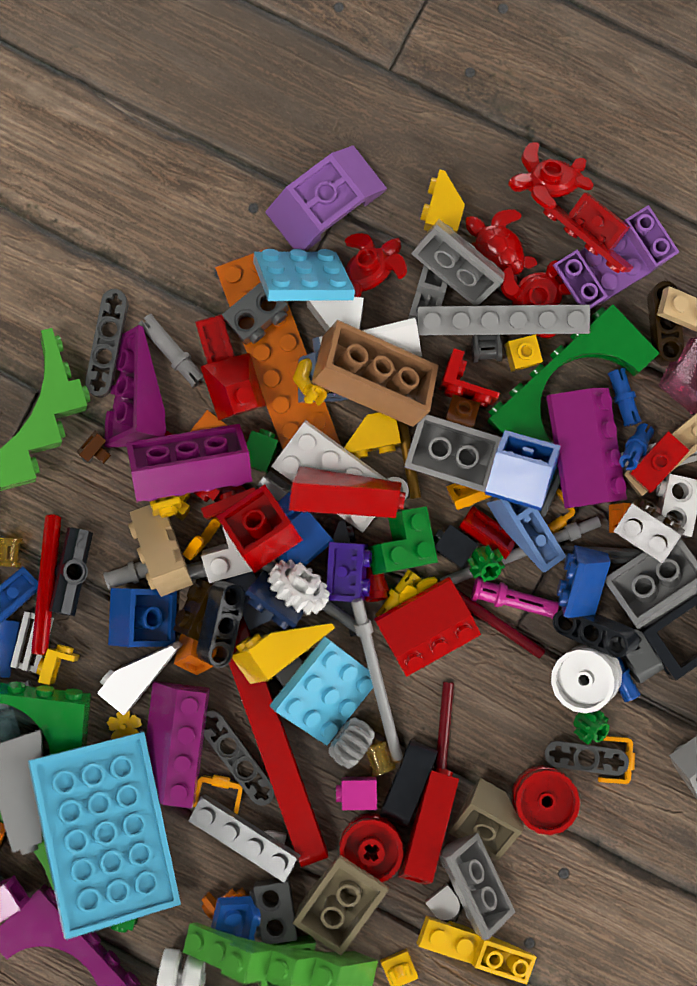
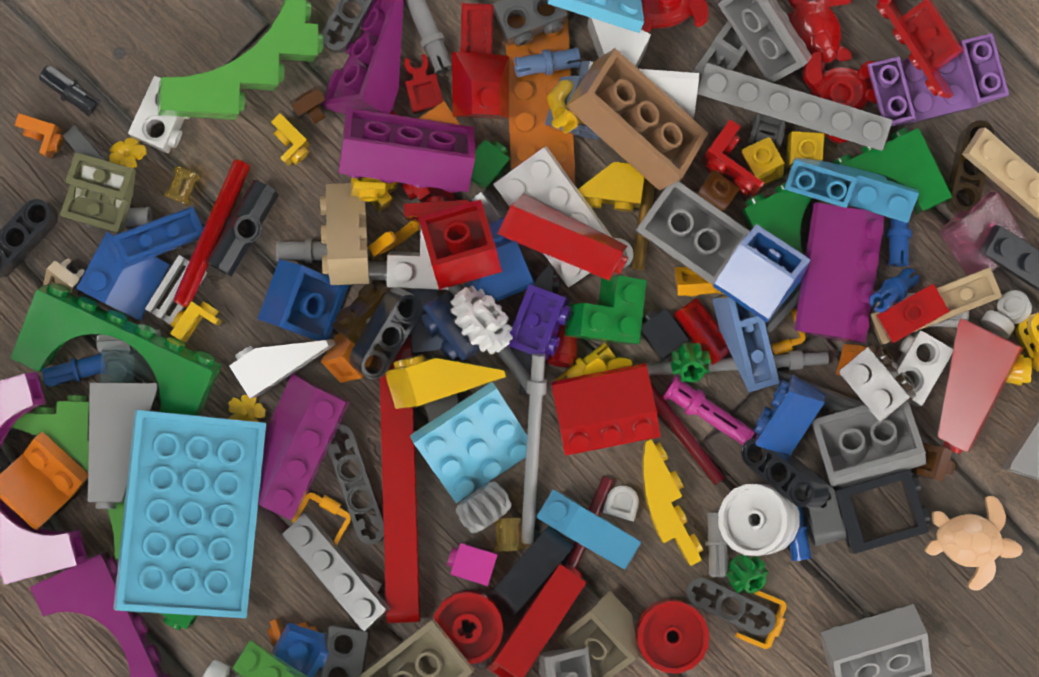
camera: 20 degrees right, 0 degrees up
none -> yellow bracket [271,113,311,167]
none -> red plate [404,54,443,114]
none -> medium blue pin [514,47,581,78]
none -> dark azure slope [536,489,642,570]
none -> white tile [603,485,639,522]
none -> yellow slope [642,439,703,566]
none -> light grey axle [705,513,729,577]
none -> yellow bracket [742,137,784,187]
none -> dark azure slope [784,158,919,223]

